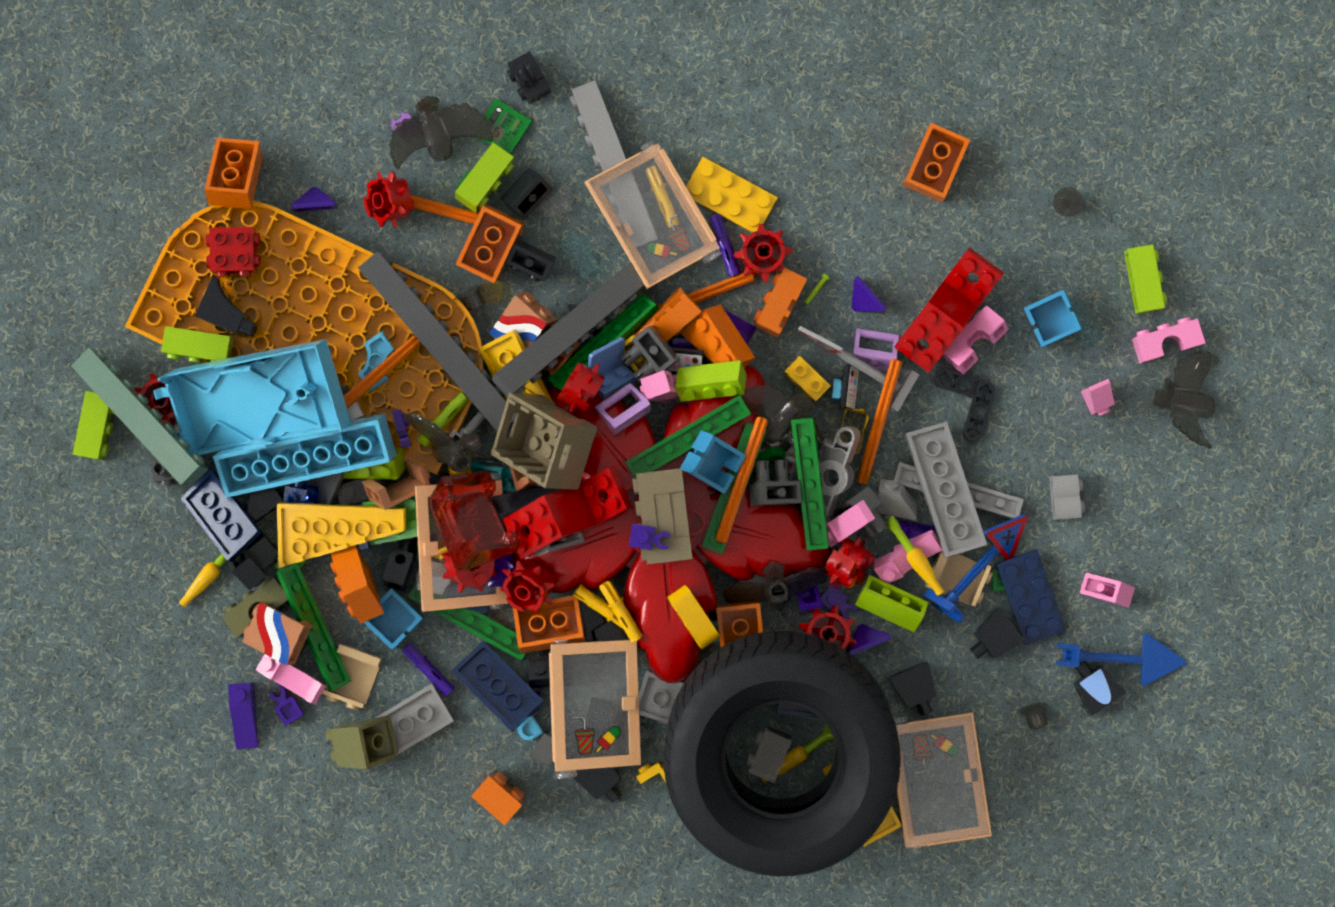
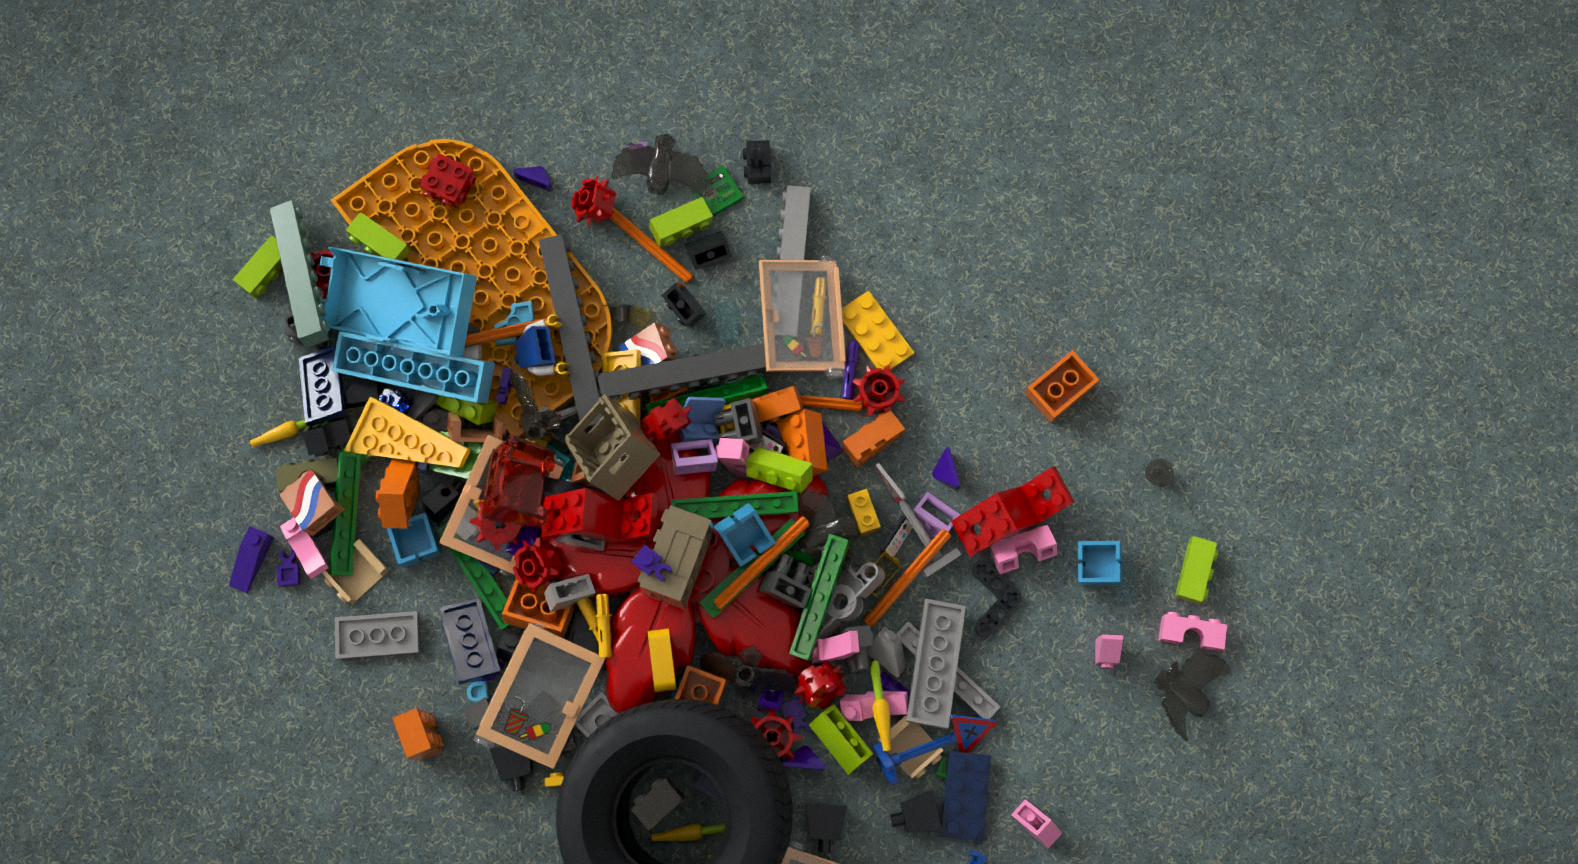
camera: 30 degrees right, 10 degrees down
black hips [195,276,259,337] -> none
orange brick [204,138,263,209] -> none
olive hips [326,716,398,770] -> none
dark purple axle [402,643,455,696] -> none
lime axle [418,391,469,447] -> none
orange brick [455,204,525,283] -> none
lime piece [804,273,830,305] -> none
medium azure tile [831,378,842,402] -> none
light grey brick [1049,474,1085,520] -> none
none -> blue torso [514,314,570,376]
none -> light grey arch [544,574,596,612]

